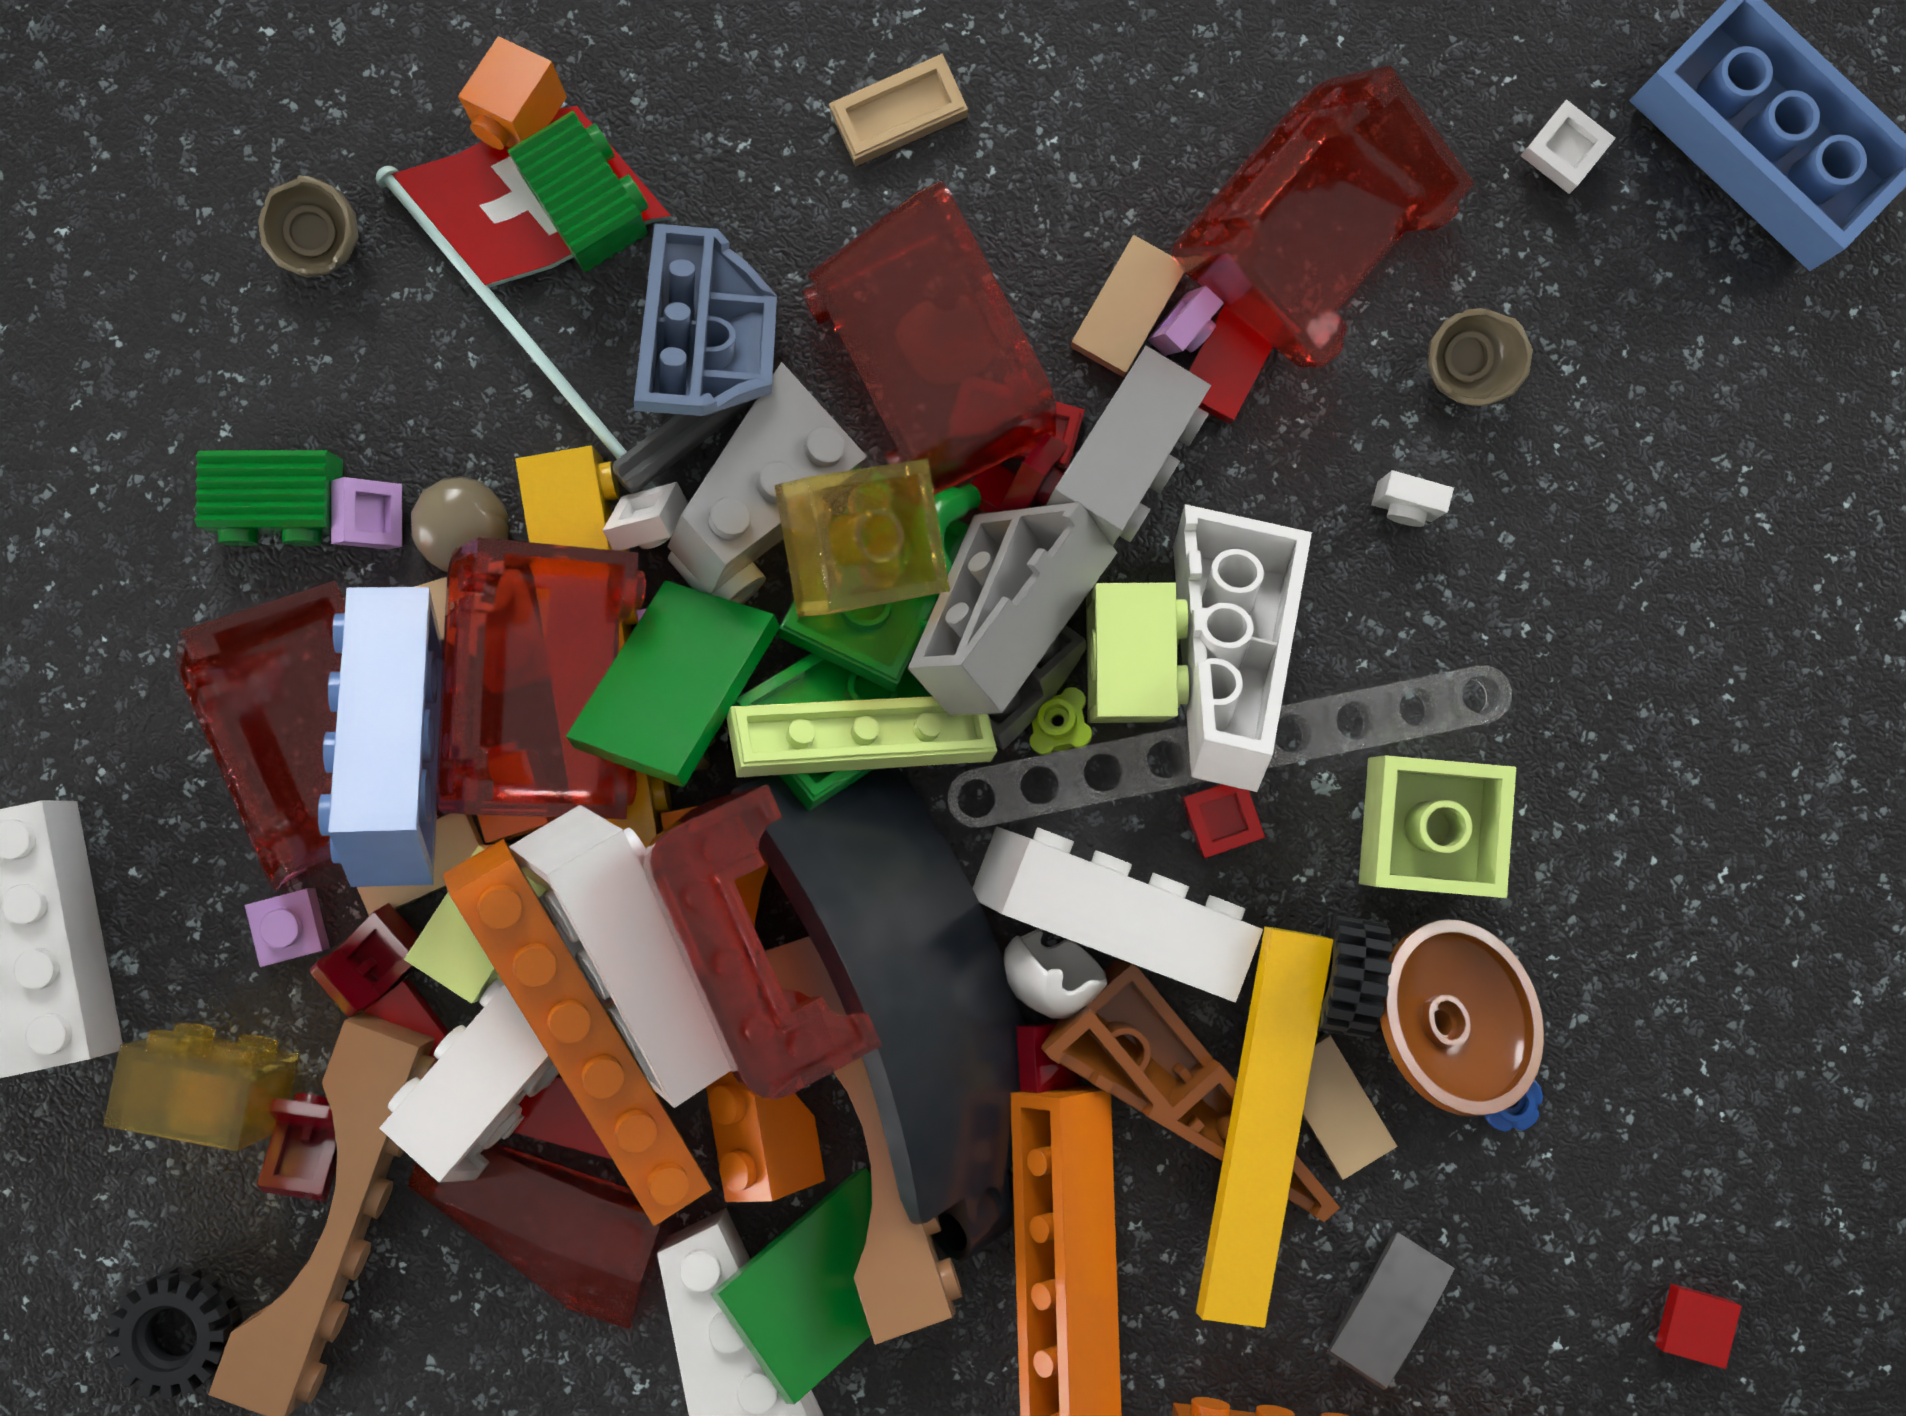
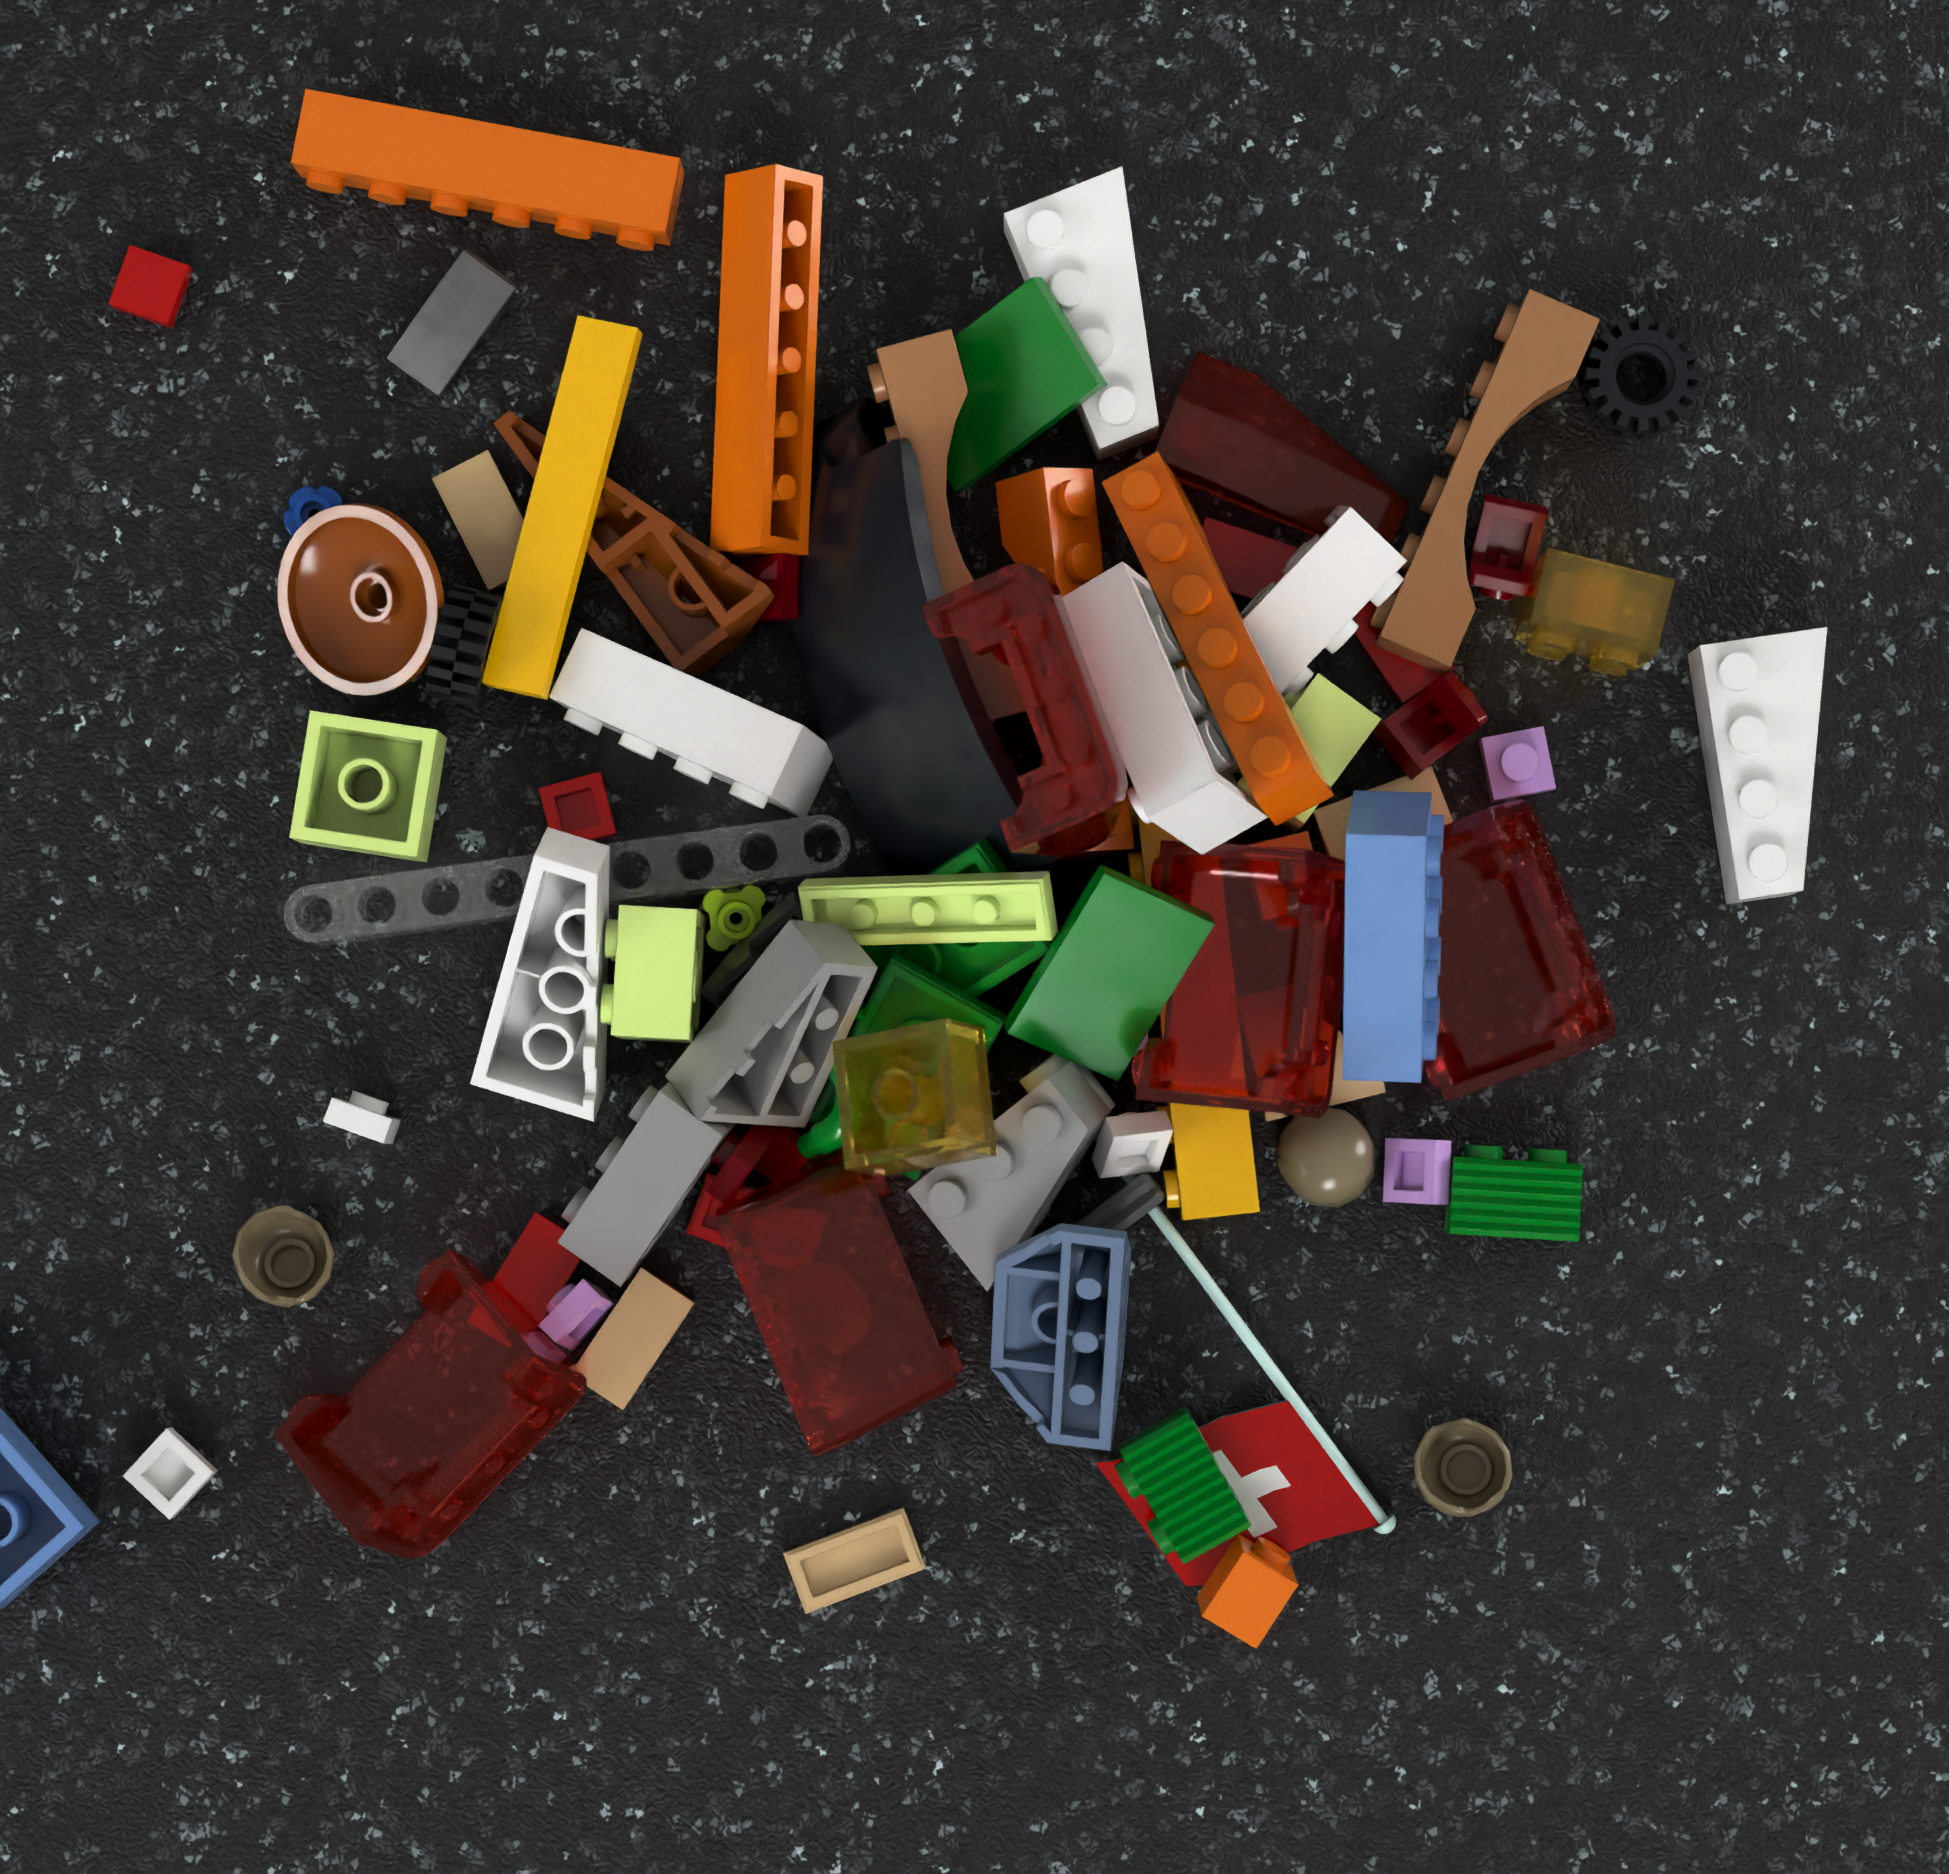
camera: 165 degrees left, 0 degrees up
white hair [1004,929,1107,1019] -> none

